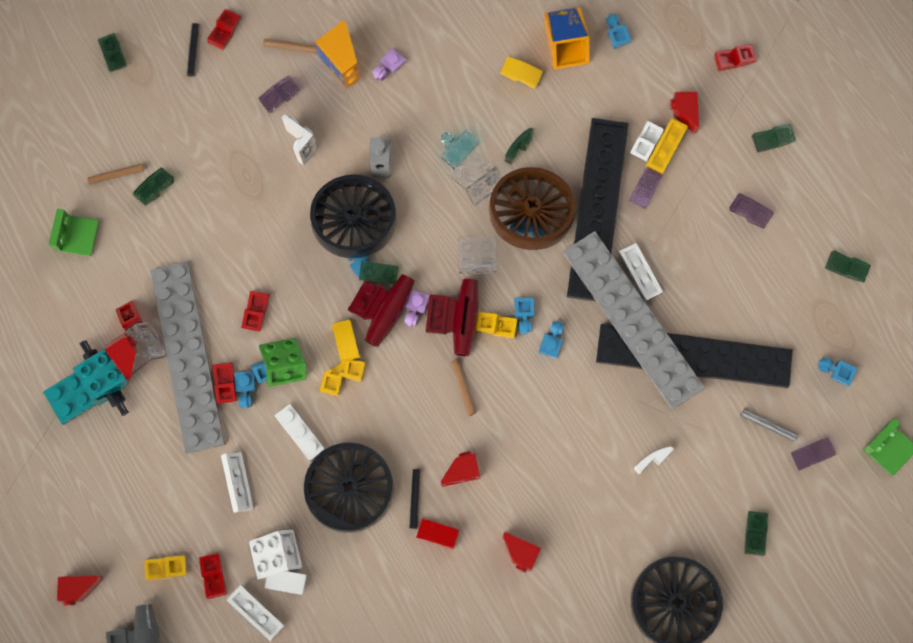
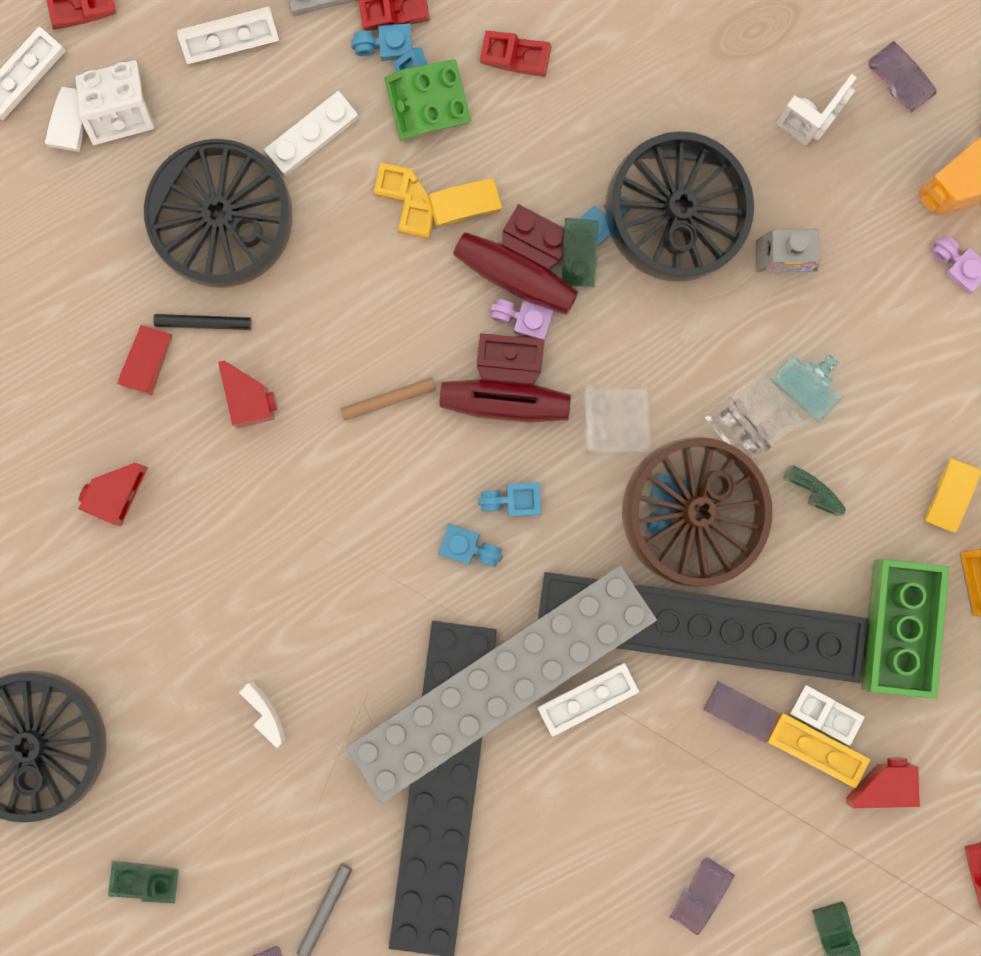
camera: 90 degrees right, 10 degrees up
yellow slope [476,312,519,339] -> none
none -> bright green brick [862,559,949,699]

